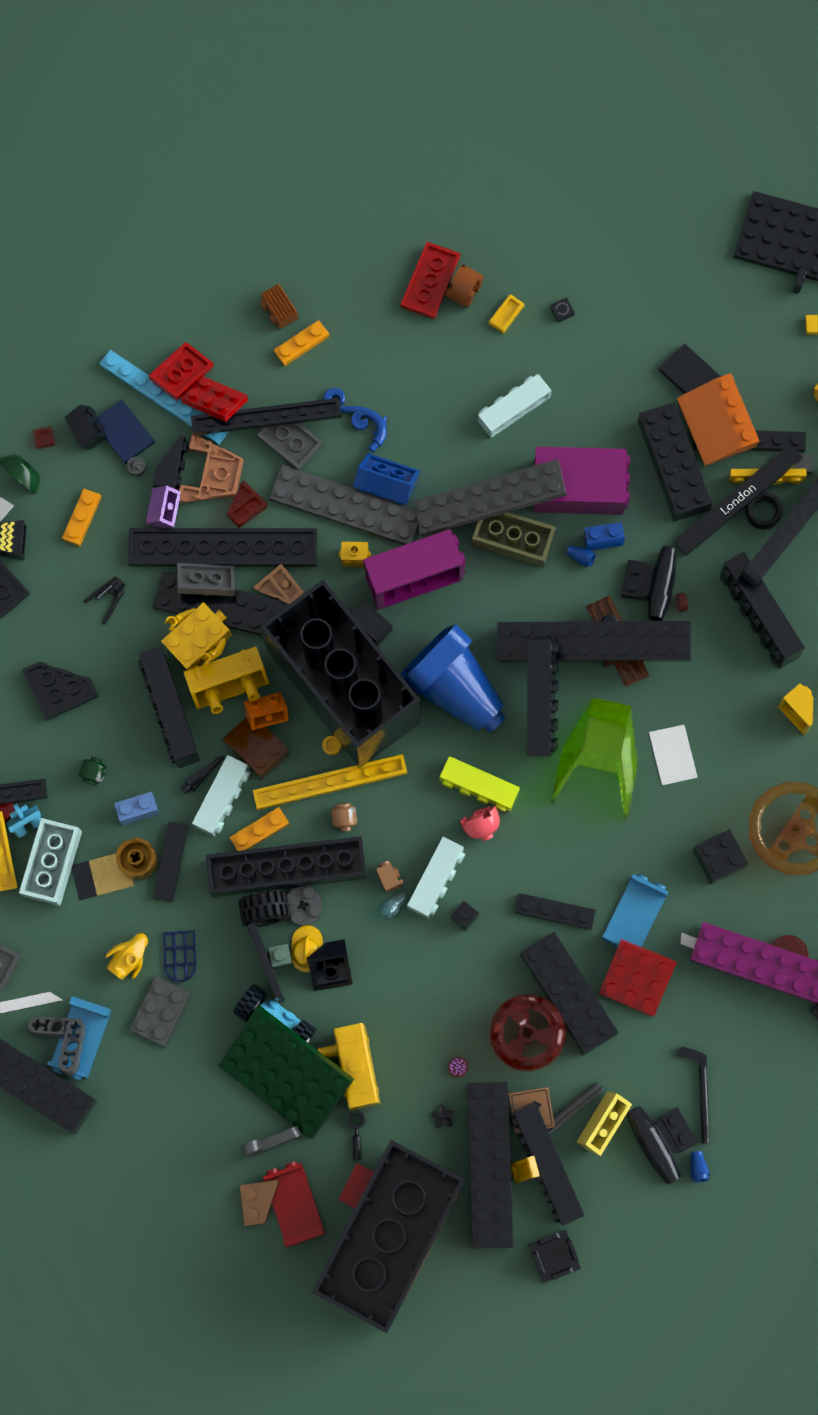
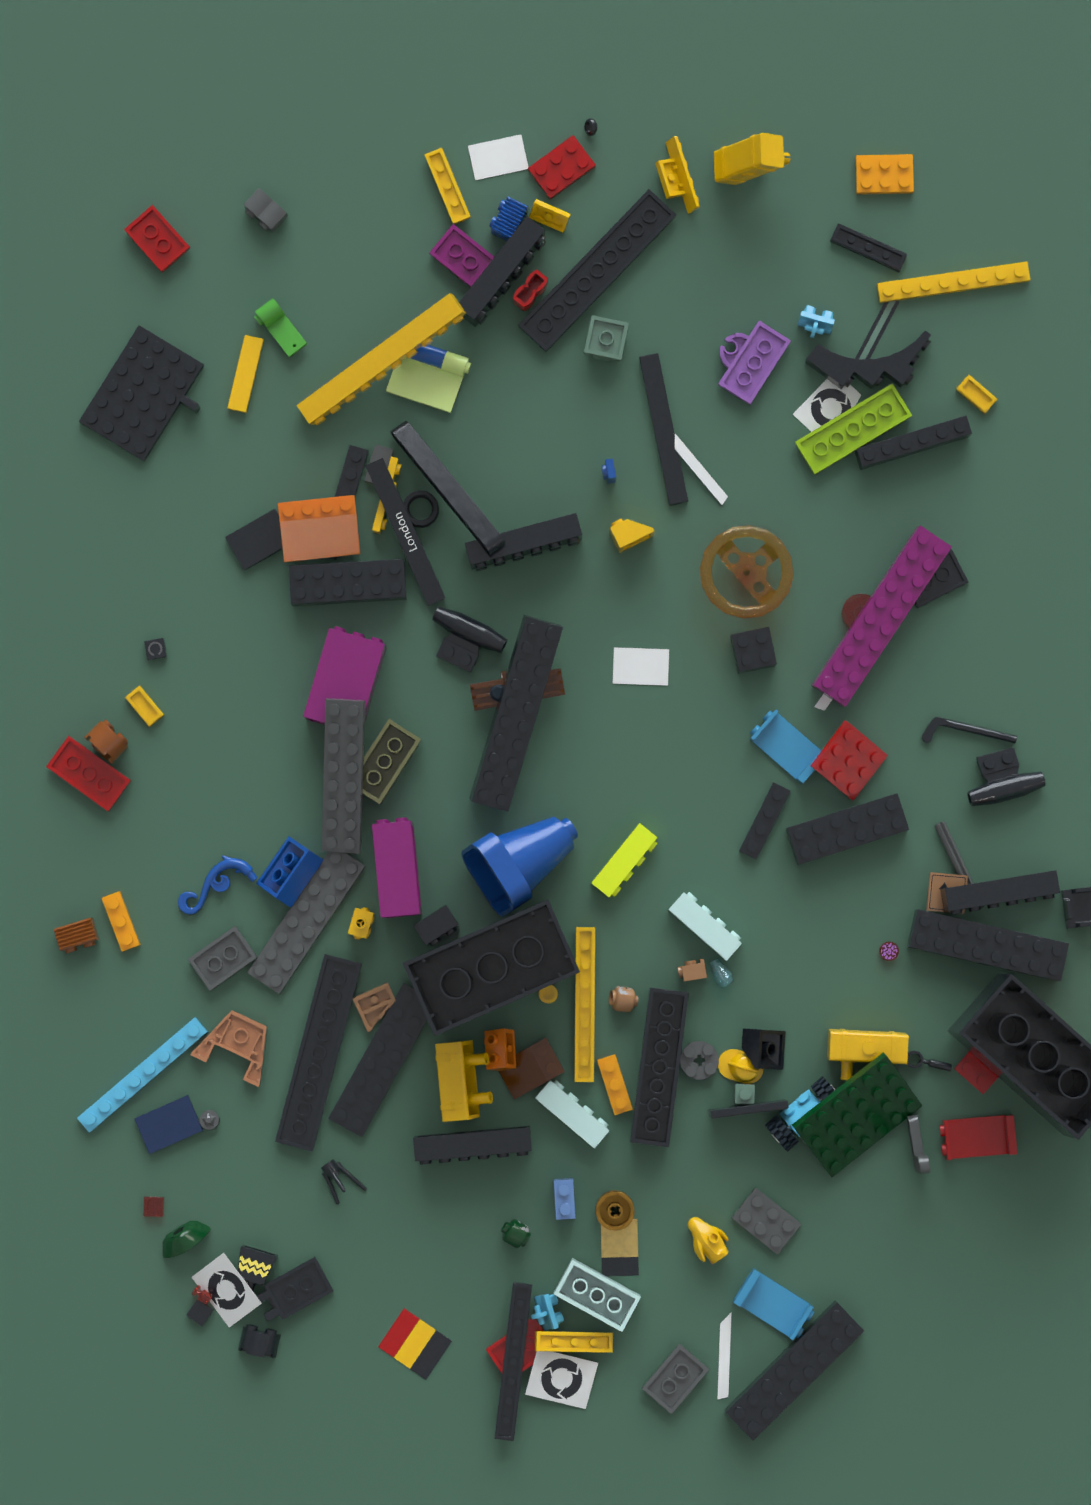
camera: 75 degrees left, 10 degrees up
black plate [22,662,99,721] -> none
dark grey beam [28,1017,86,1076] -> none
light orange plate [62,489,102,547] -> none
black brick [65,404,107,450] -> none
medium lavender brick [146,485,181,528] -> none
red plate [149,342,214,401] -> none
black slope [153,435,188,490] -> none
black tile [153,822,188,902] -> none
yellow torso [161,602,233,670] -> none
clear blue window [163,930,197,983] -> none
dark grey plate [177,563,235,596] -> none
red plate [181,377,248,422] -> none
black piece [181,756,224,794] -> none
black plate [191,398,342,436] -> none
clear red wing [227,480,268,528] -> none
black tyre [238,890,291,927] -> none
medium nougat wing [240,1180,279,1226] -> none
black plant [431,1104,455,1128] -> none
black brick [451,901,479,931] -> none
coral cylinder [460,806,500,841] -> none
light aqua brick [478,374,551,438] -> none
clear red wheel [489,994,566,1072] -> none
yellow tile [511,1156,540,1184] -> none
black brick [527,637,559,757] -> none
clear neon green windscreen [550,698,638,821] -> none
blue cone [567,545,596,567] -> none
light yellow brick [576,1091,632,1156] -> none
blue brick [583,522,625,550] -> none
clear red tile [675,593,688,612] -> none
blue cone [690,1151,710,1182] -> none

